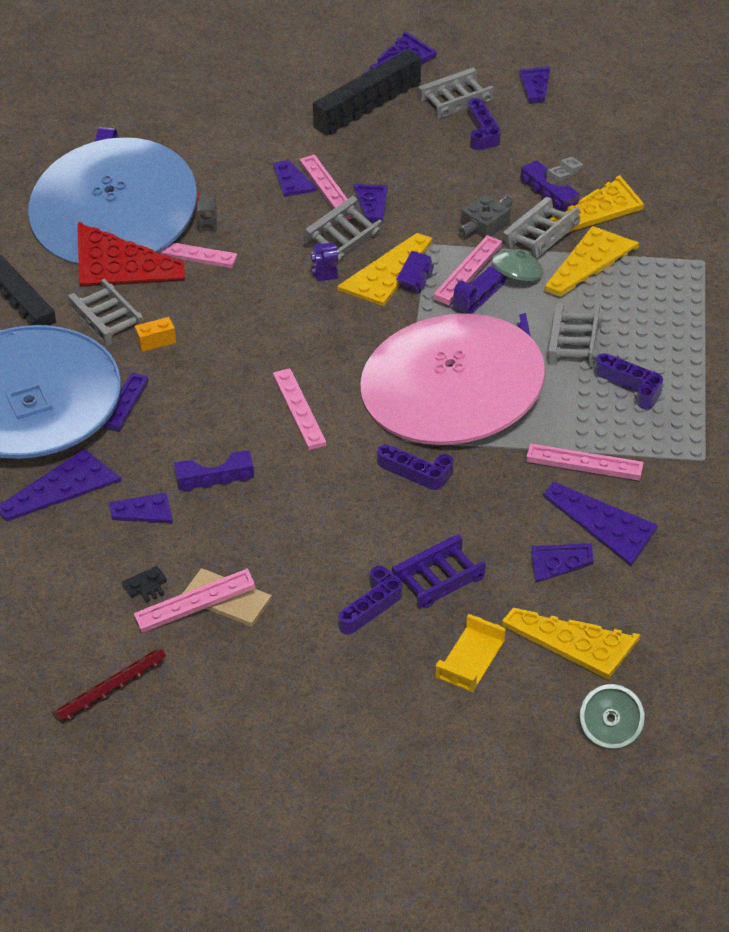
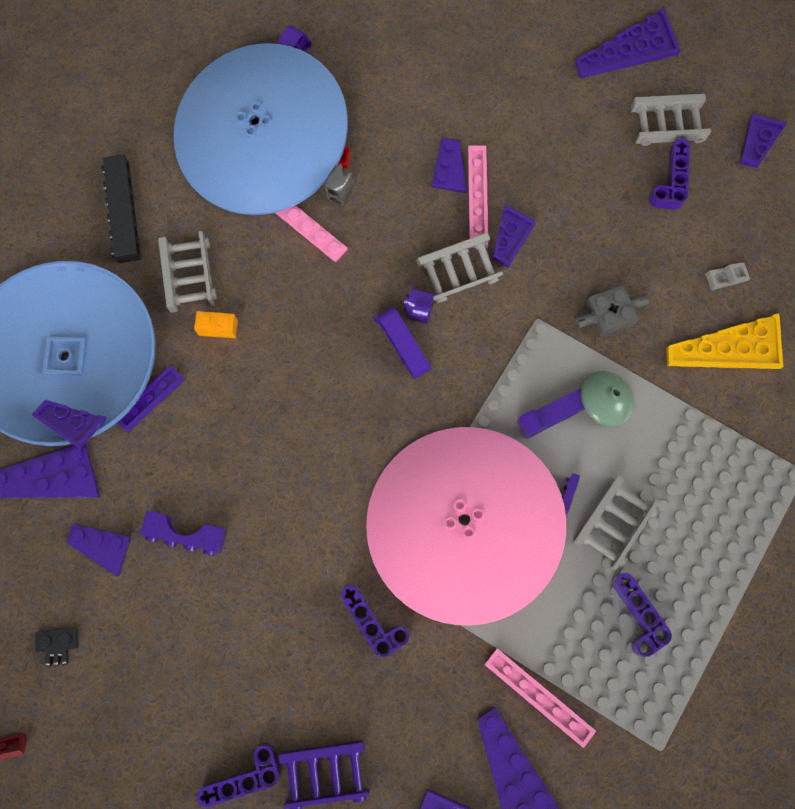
camera: 25 degrees right, 30 degrees up
red wing [77,222,185,286] -> none
bright pink plate [134,568,256,633] -> none
tan tile [182,568,272,627] -> none
bright pink plate [273,368,326,450] -> none
black brick [313,49,421,136] -> none
yellow wing [337,233,432,306] -> none
dark purple hinge [396,250,434,294] -> none
bright pink plate [434,235,502,305] -> none
light grey fence [503,197,580,258] -> none
dark purple arch [520,160,580,212] -> none
yellow wing [545,226,639,297] -> none
none -> dark purple wing [32,400,107,449]
none -> dark purple beam [373,306,431,379]

